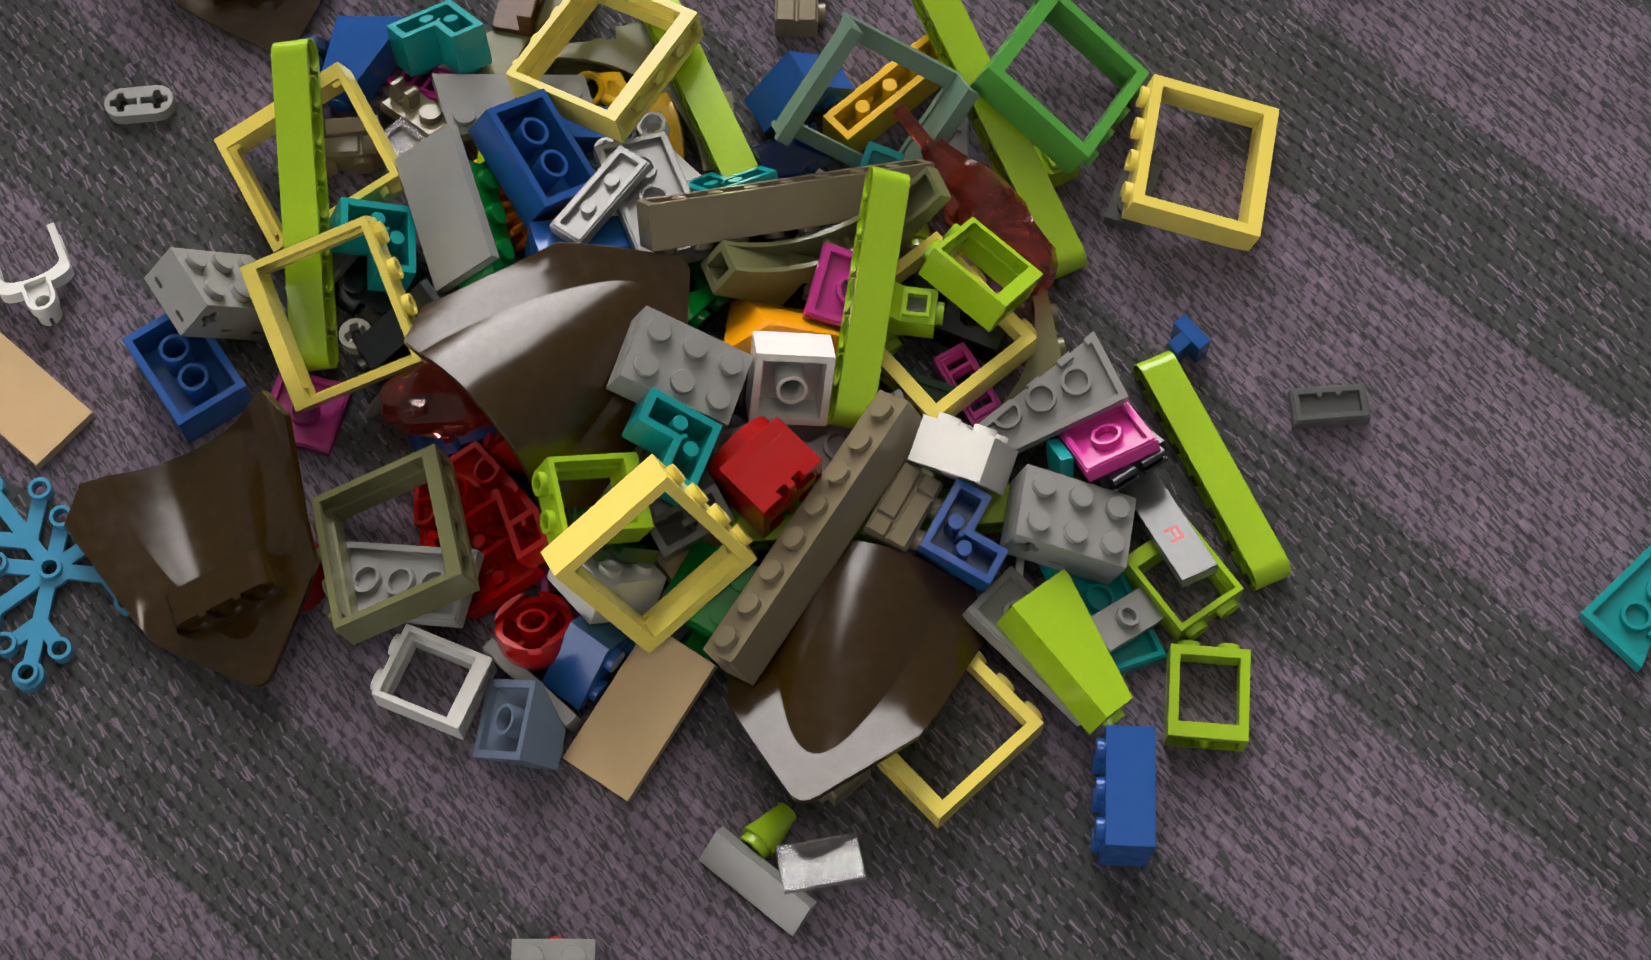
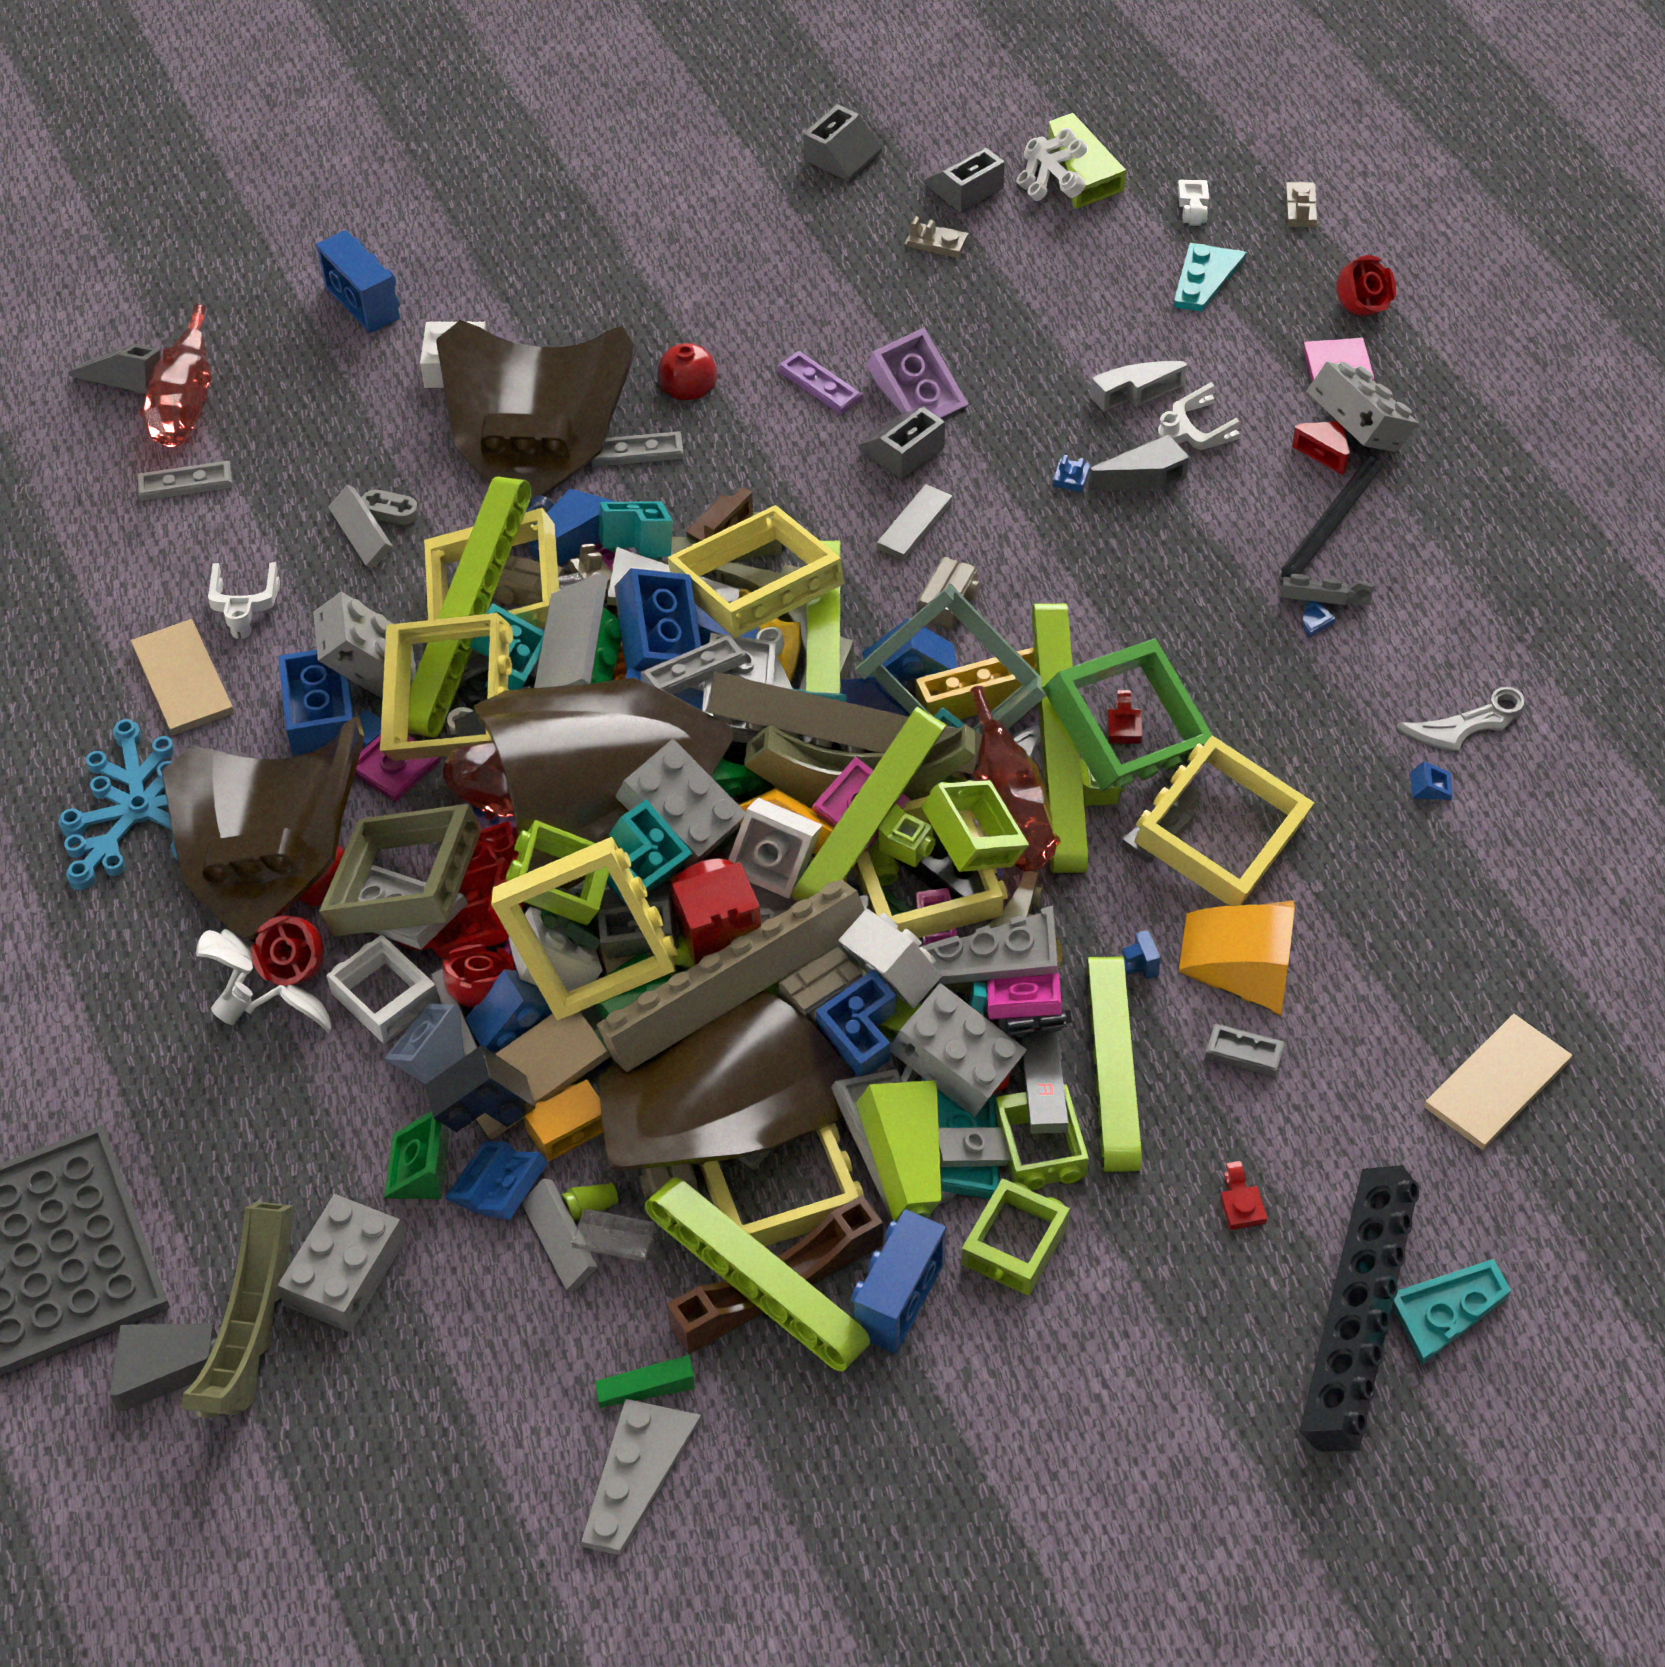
camera: 25 degrees right, 15 degrees down
none -> white plant [196,929,331,1034]
none -> red cylinder [251,916,325,986]
none -> light grey tile [328,485,393,568]
none -> blue tile [359,709,382,748]
none -> green slope [384,1111,449,1199]
none -> black brick [425,1045,536,1133]
none -> blue slope [445,1141,548,1220]
none -> light orange brick [524,1079,604,1162]
none -> lime beam [645,1177,870,1371]
none -> reddish brown arch [667,1195,883,1354]
none -> red plate [1107,690,1142,744]
none -> light orange wedge [1178,900,1295,1016]
none -> red plate [1220,1161,1267,1230]
none -> black brick [1299,1165,1420,1452]
none -> blue slope [1410,761,1453,800]
none -> tan tile [1424,1014,1573,1150]

